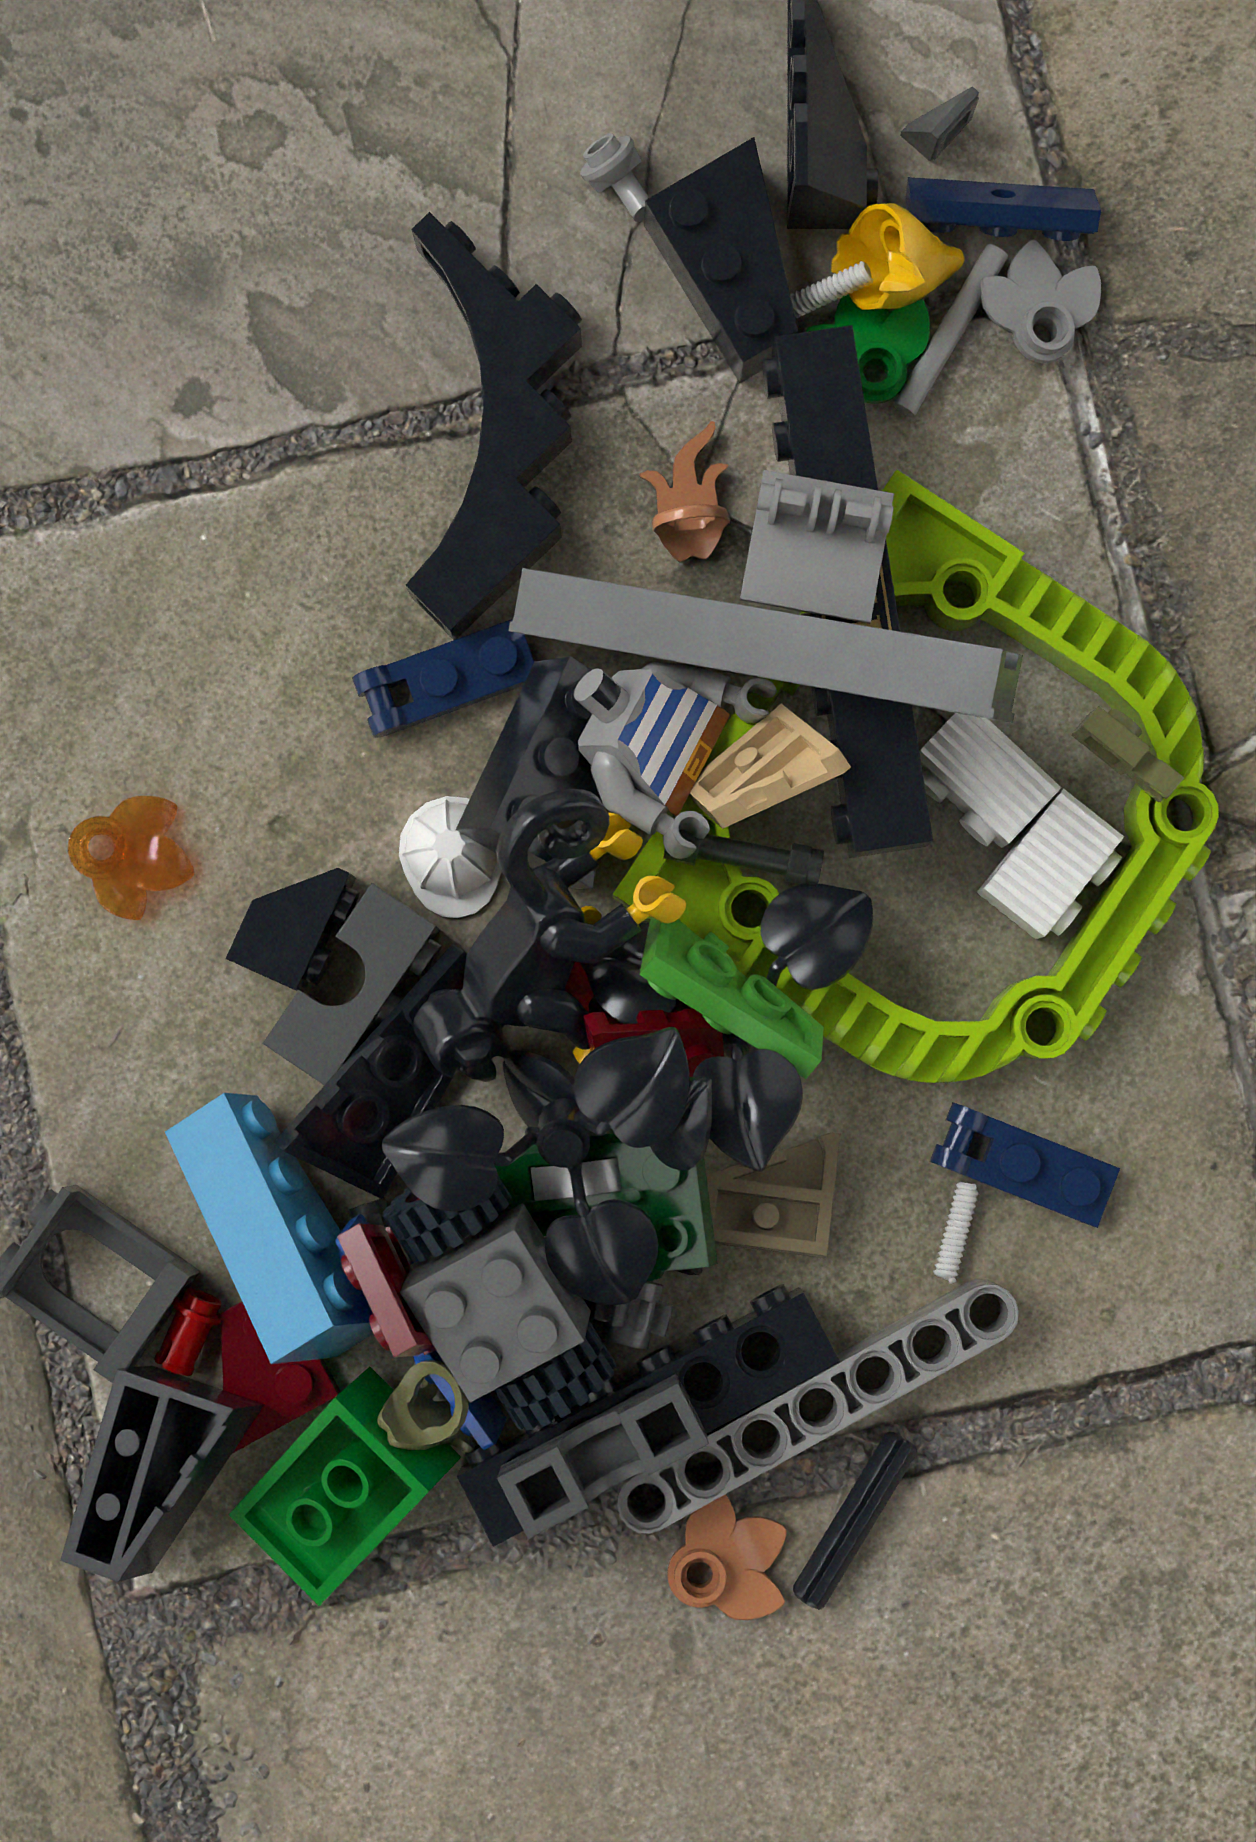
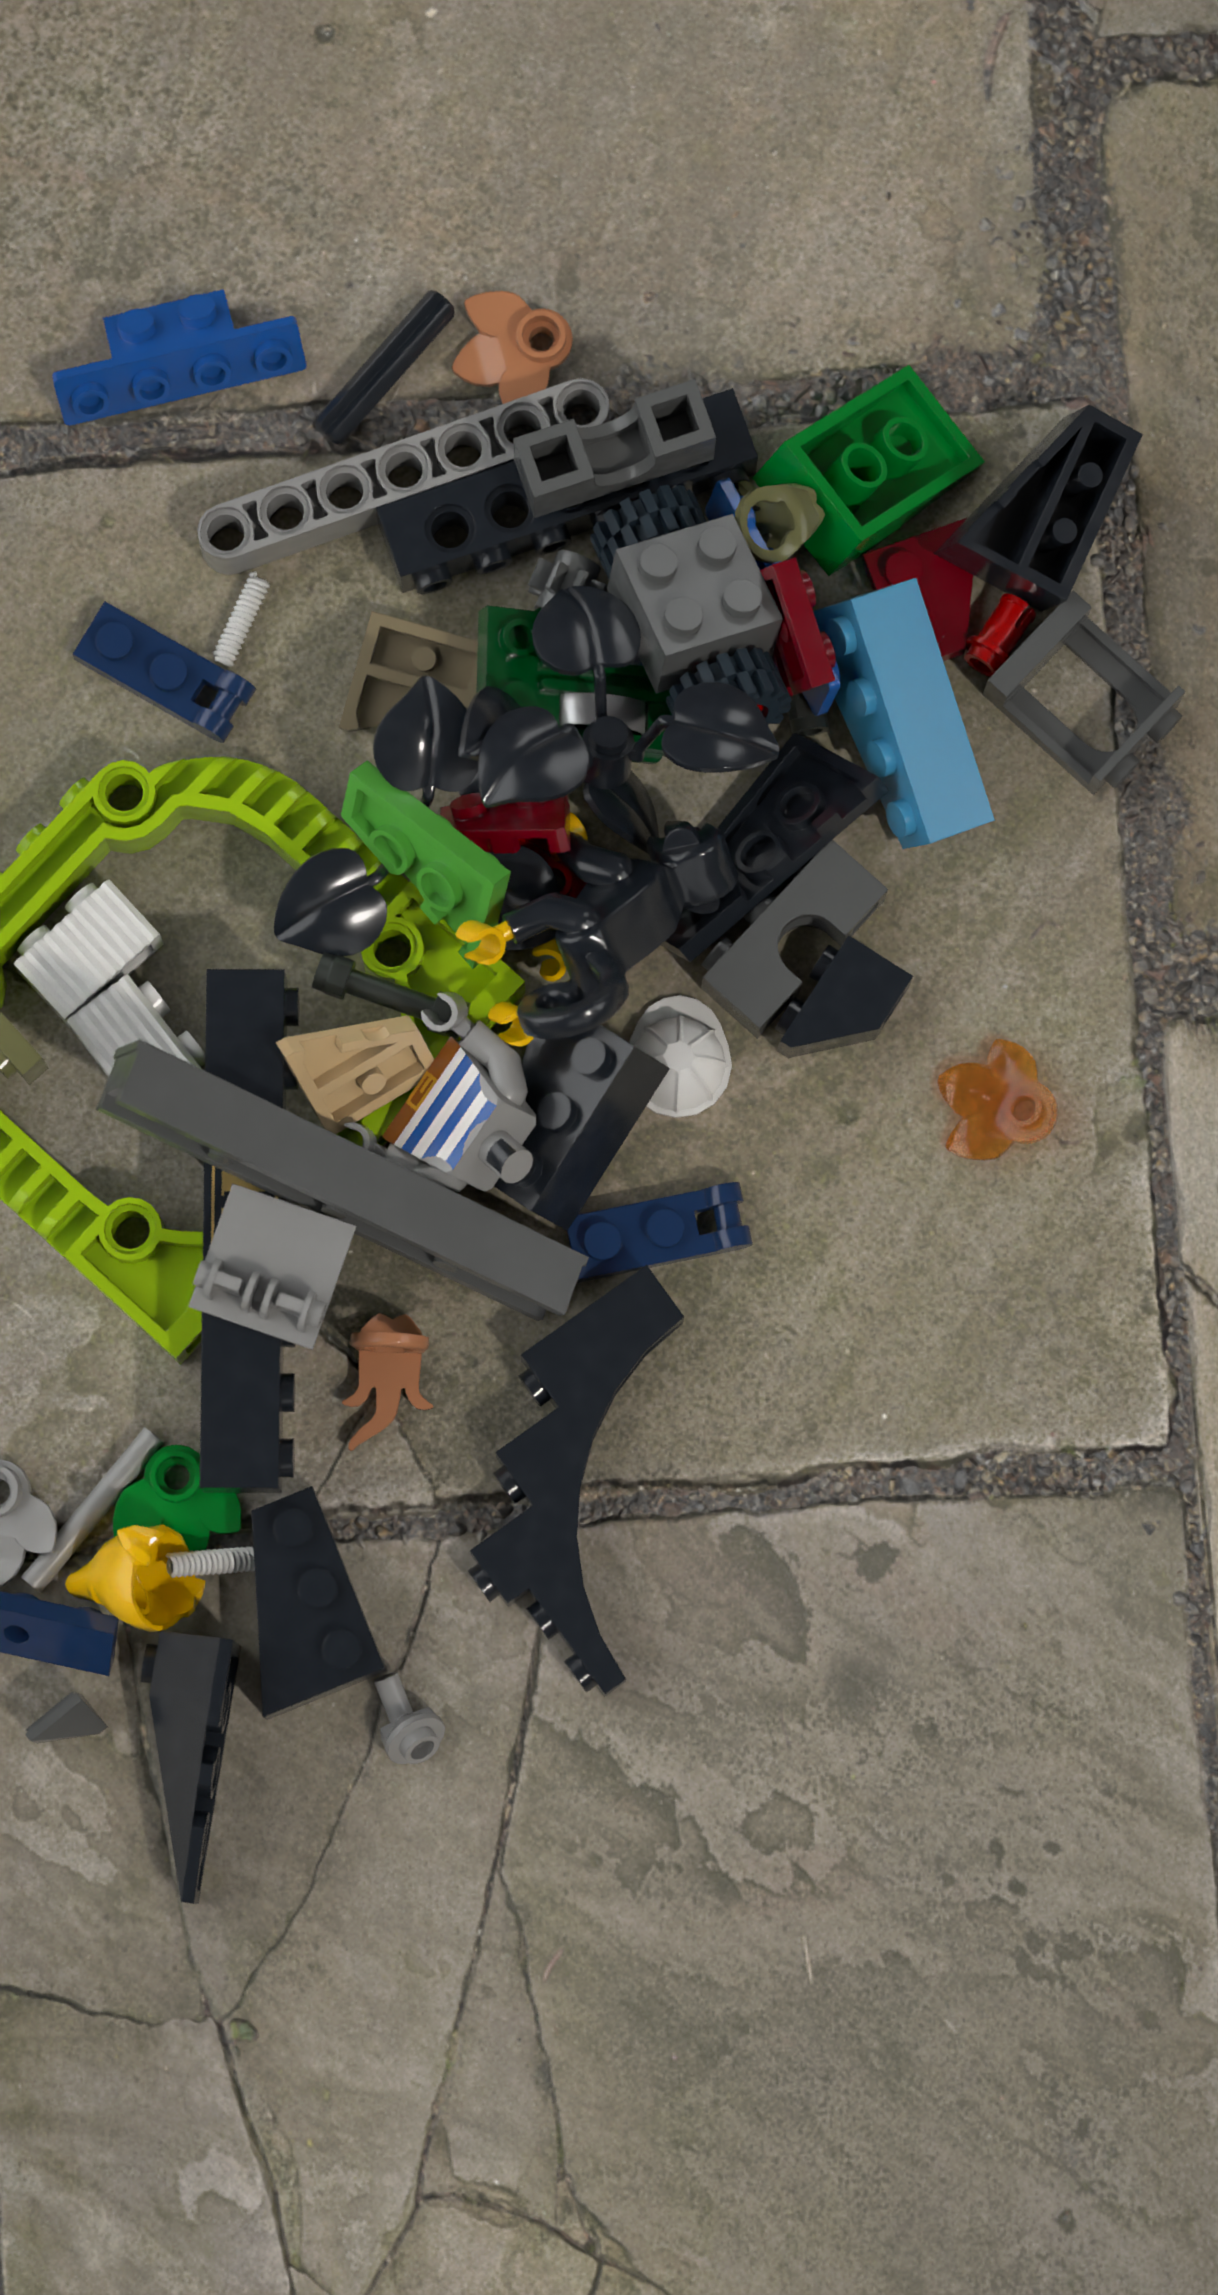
camera: 175 degrees left, 5 degrees down
none -> blue bracket [52,289,307,426]

